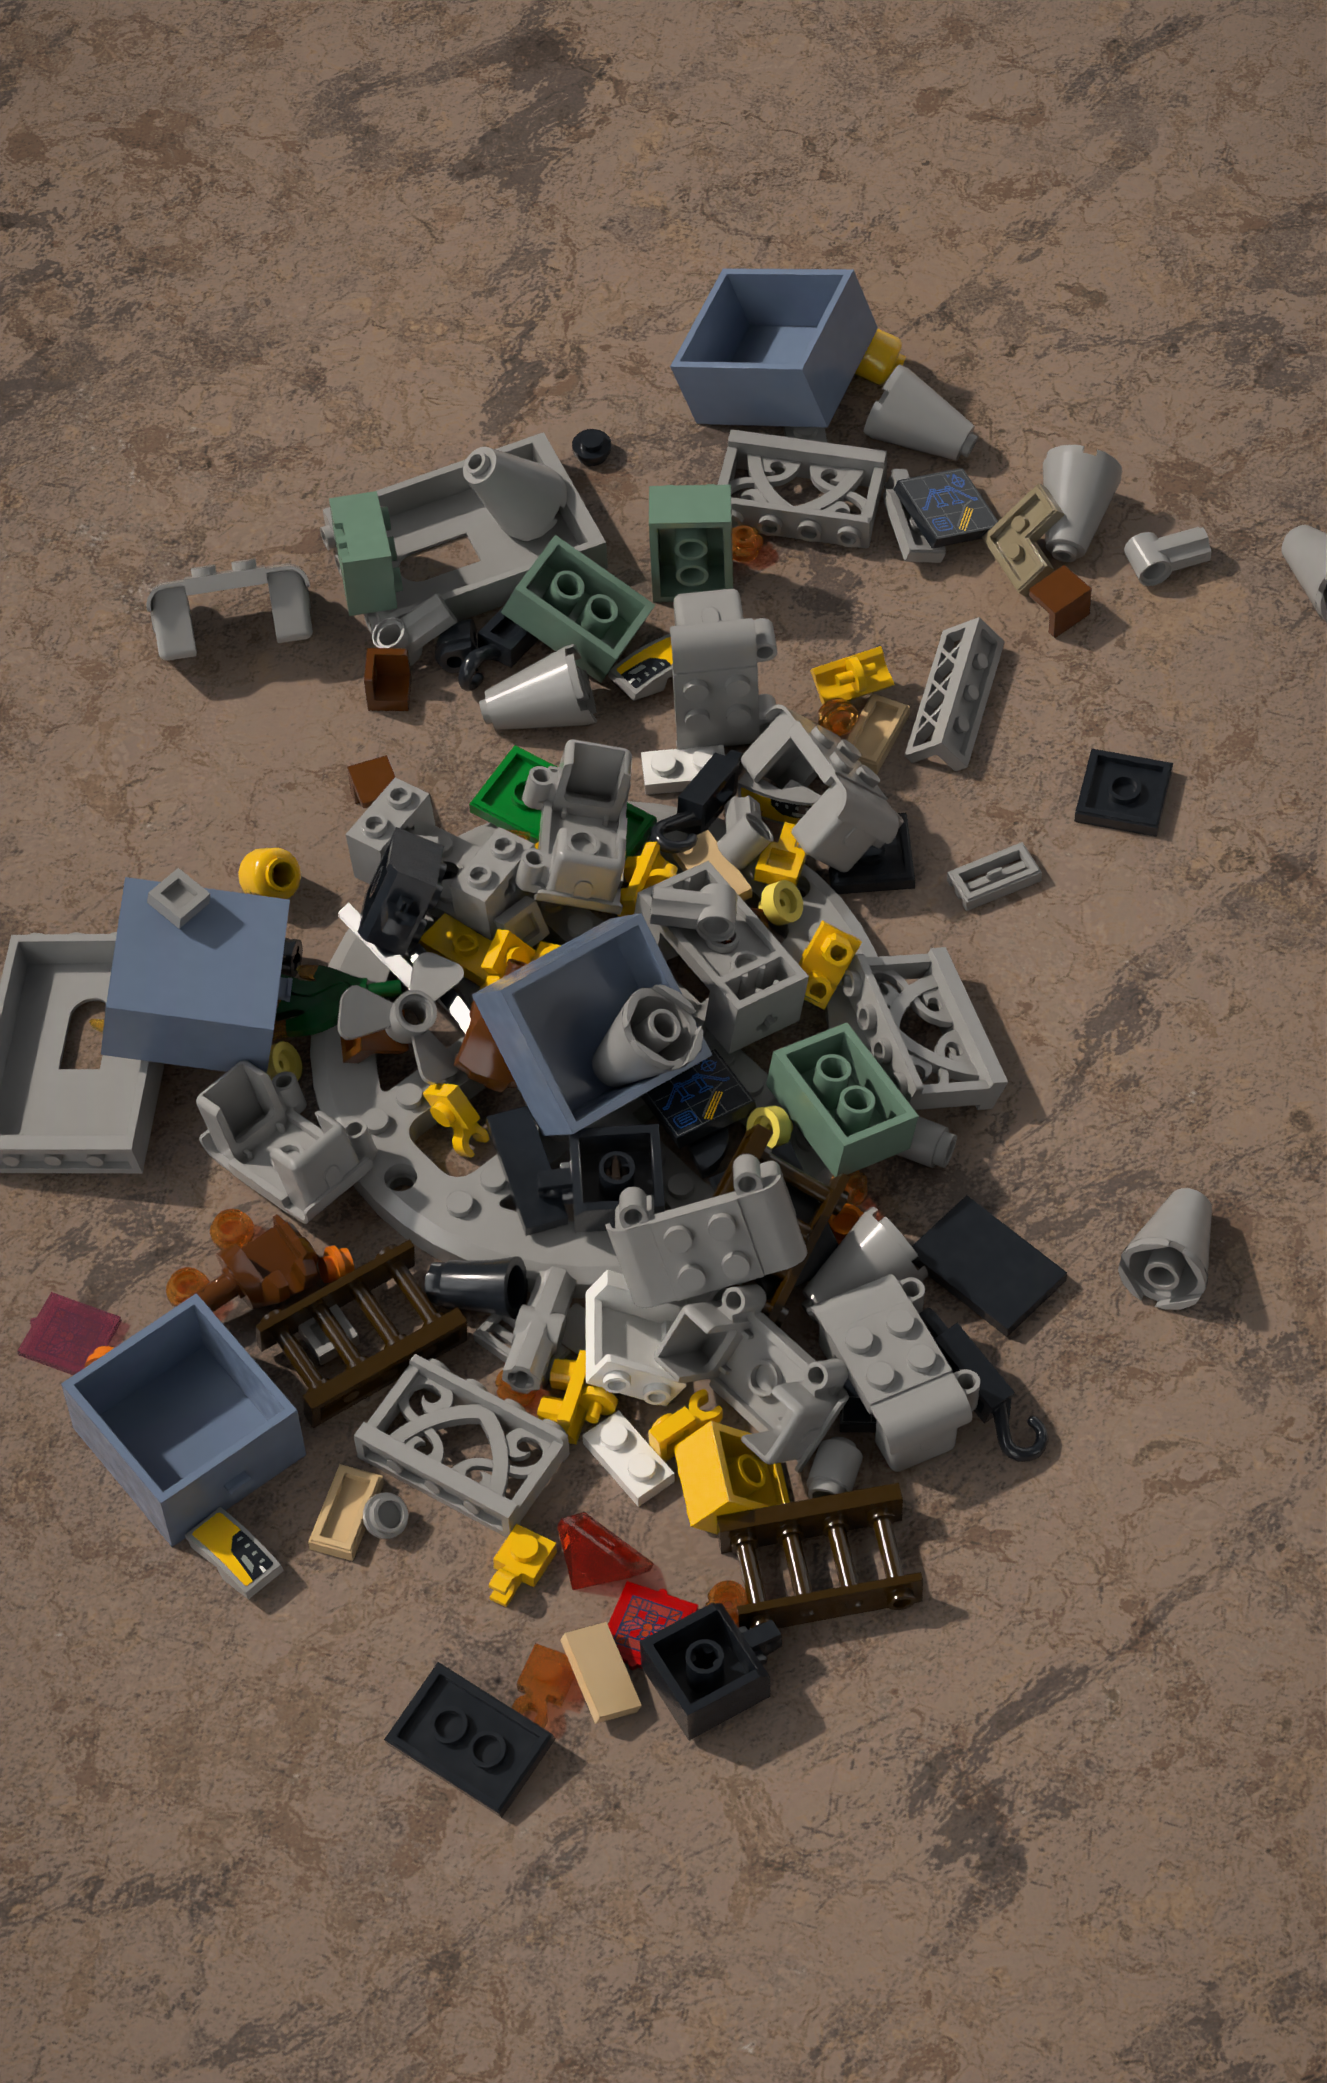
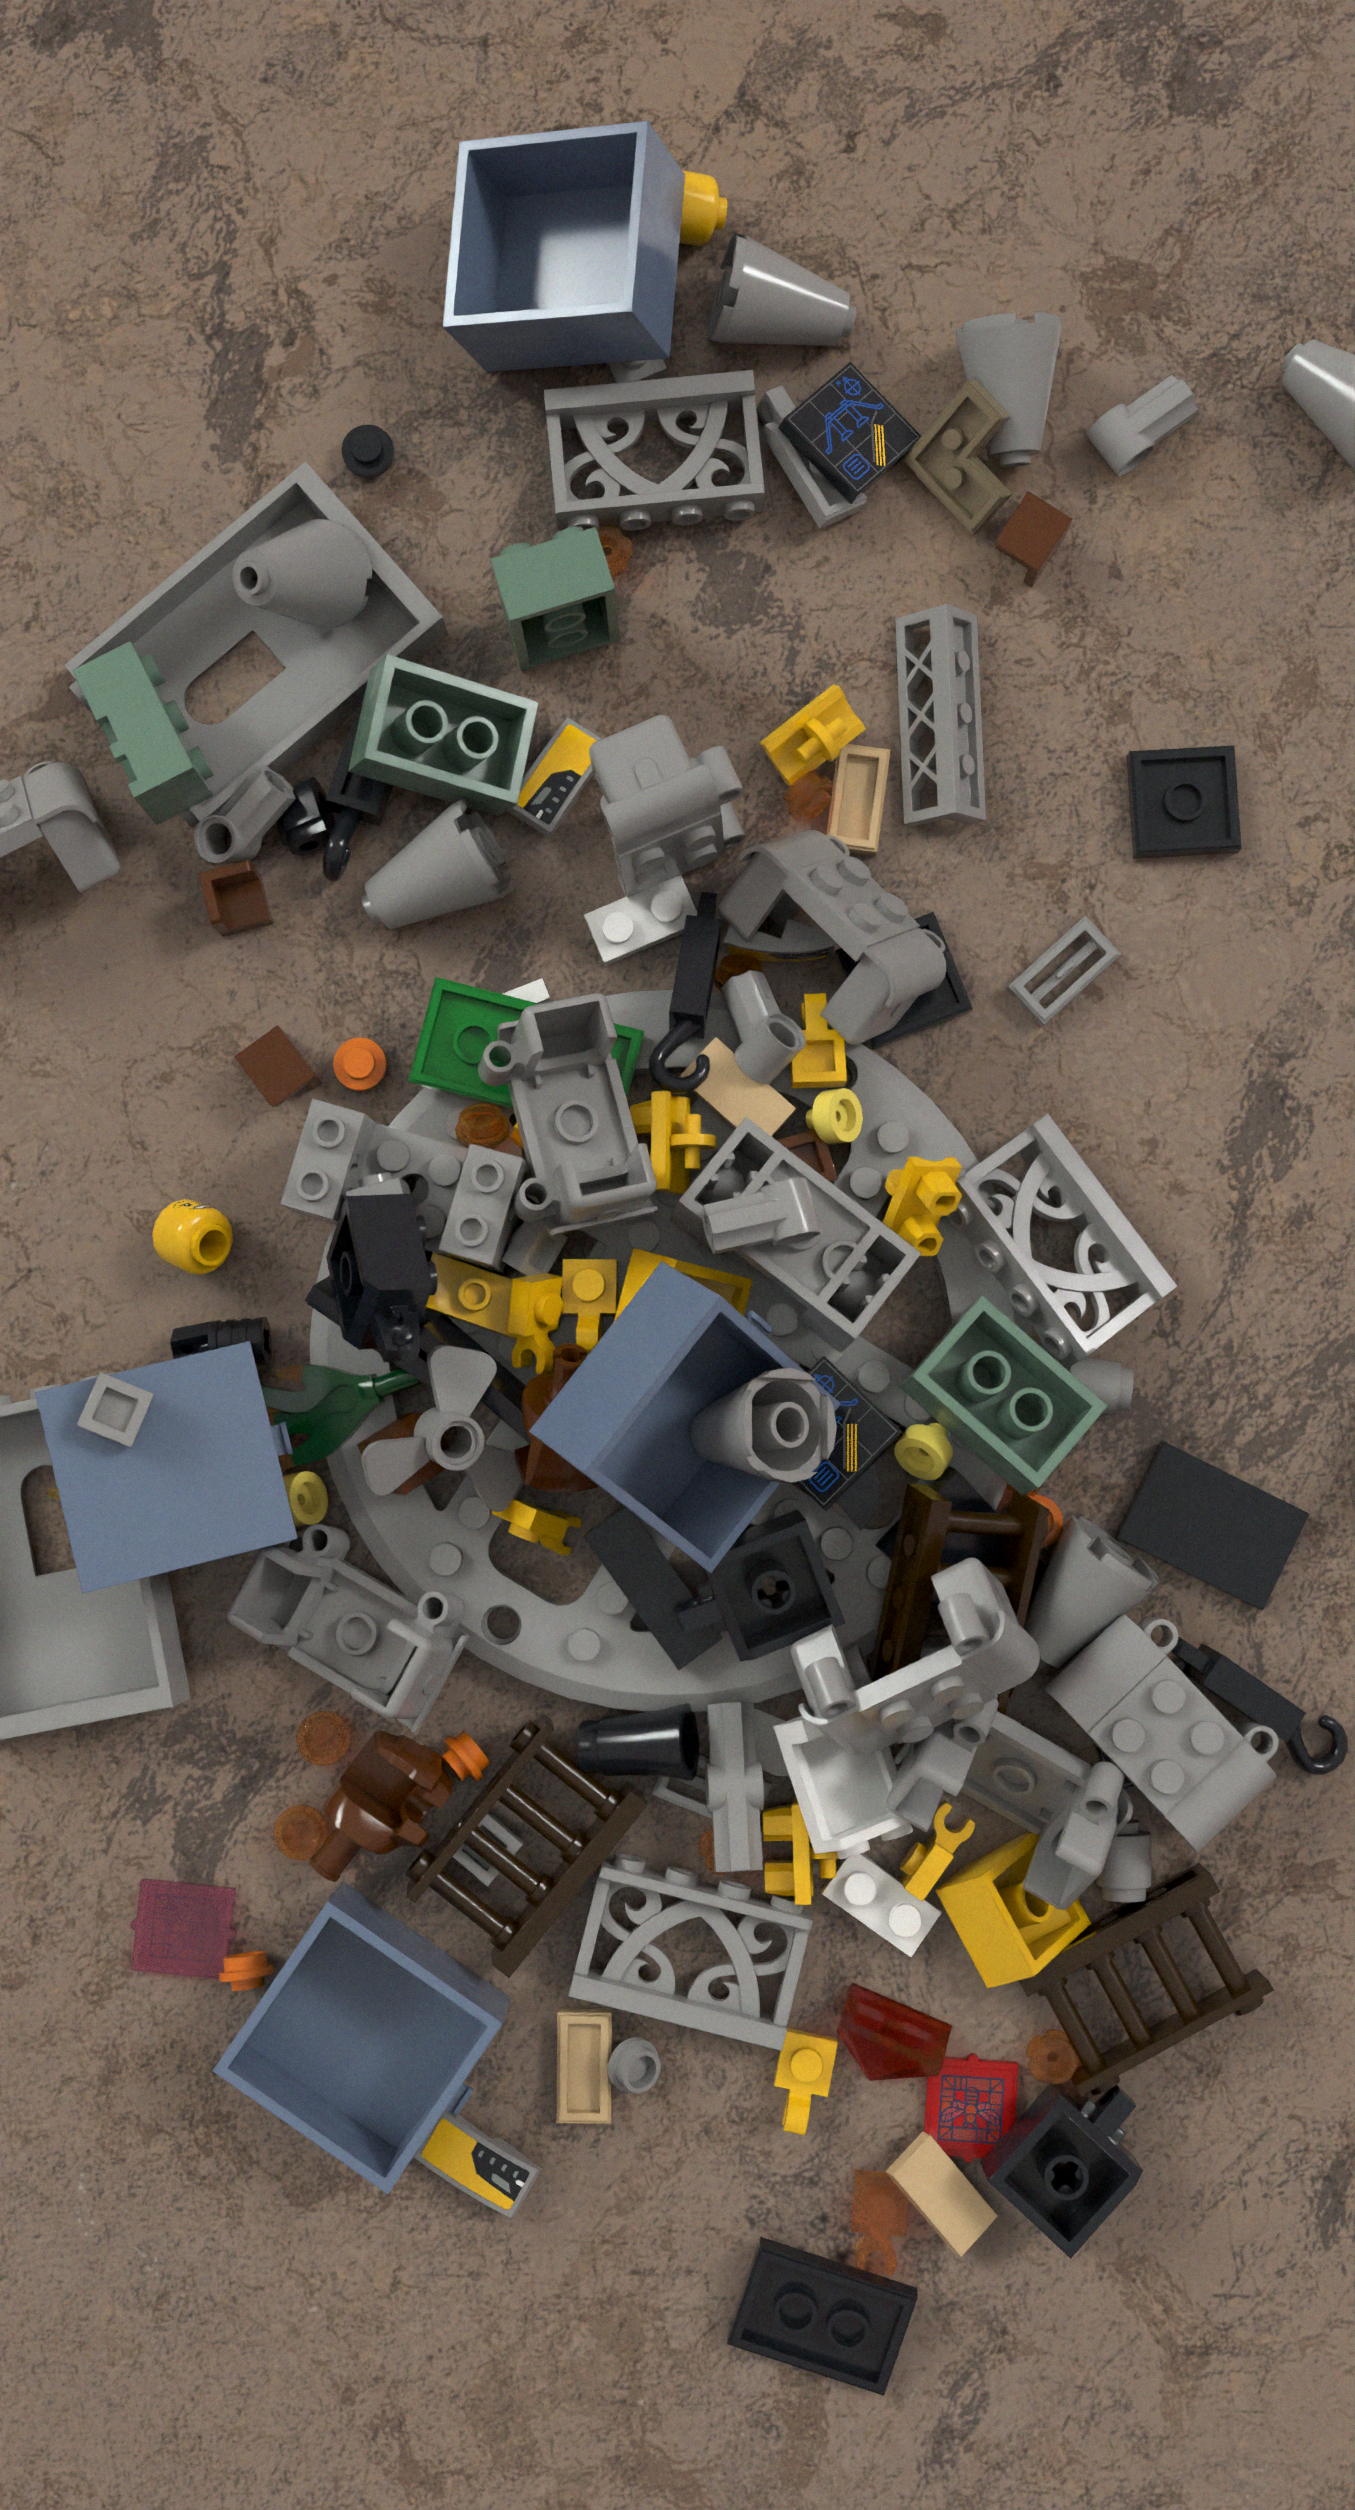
camera: 15 degrees left, 30 degrees up
none -> orange plate [333,1038,387,1091]

